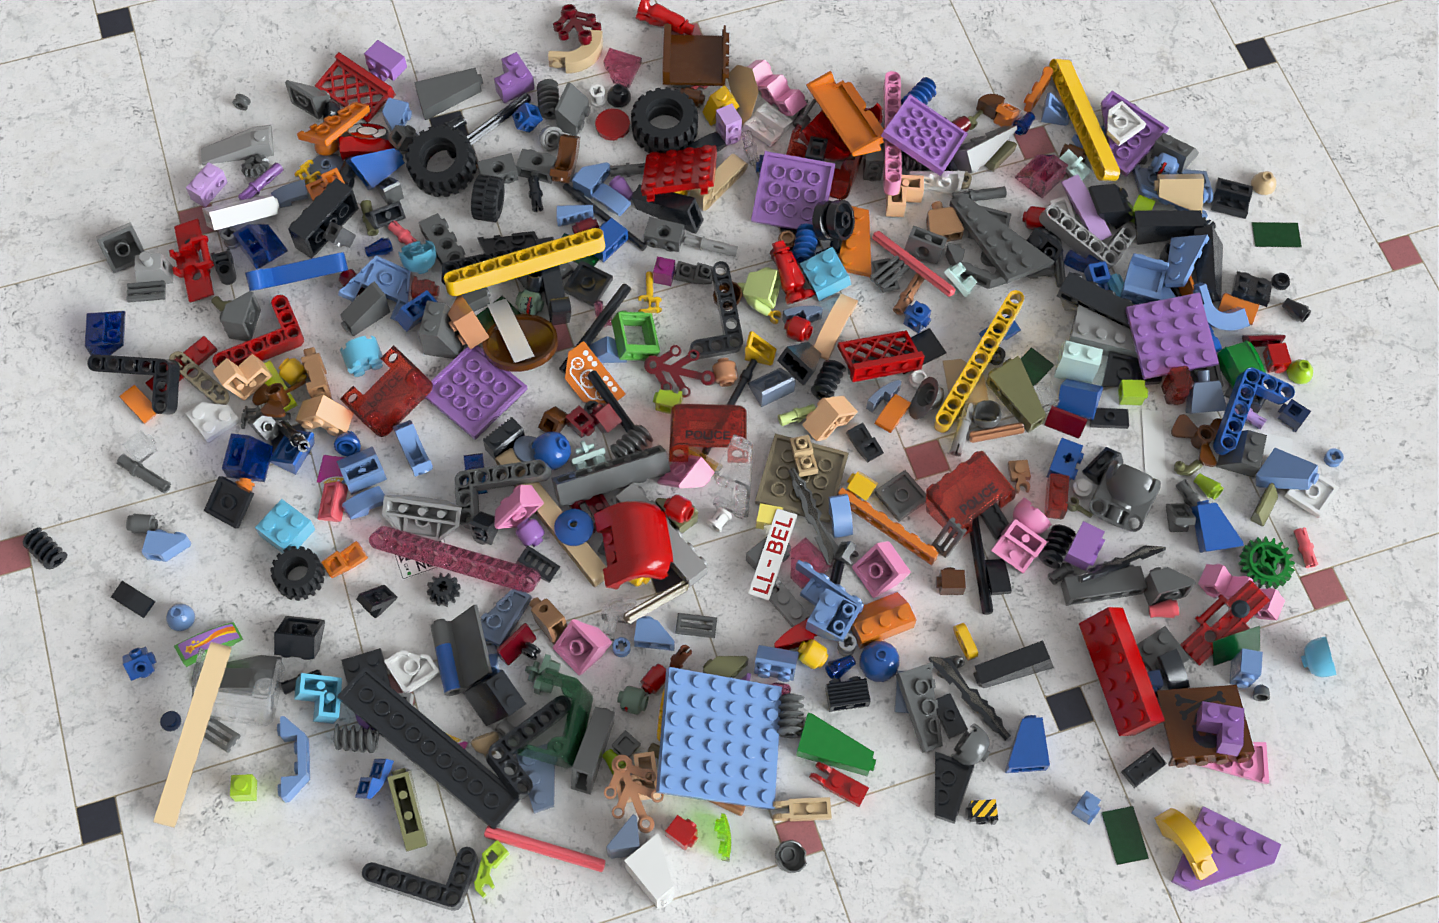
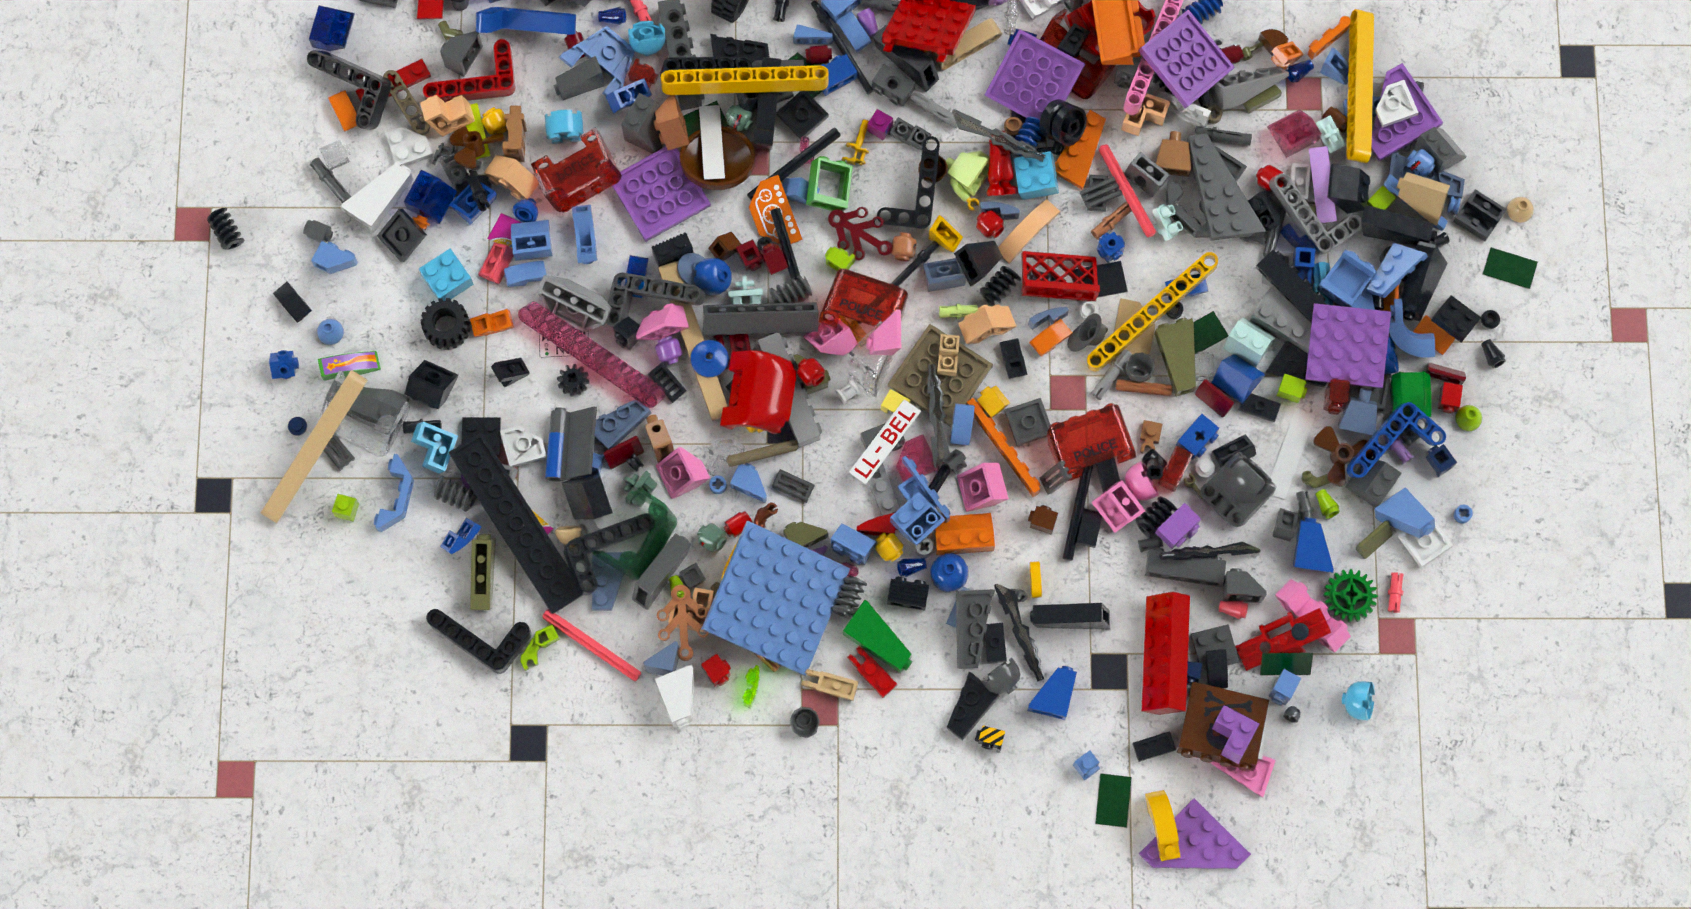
camera: 20 degrees right, 10 degrees up
none -> white slope [341,163,413,232]
none -> bright pink slope [867,310,901,356]
none -> dark grey sword [952,109,1046,162]
none -> black piece [1142,449,1167,480]

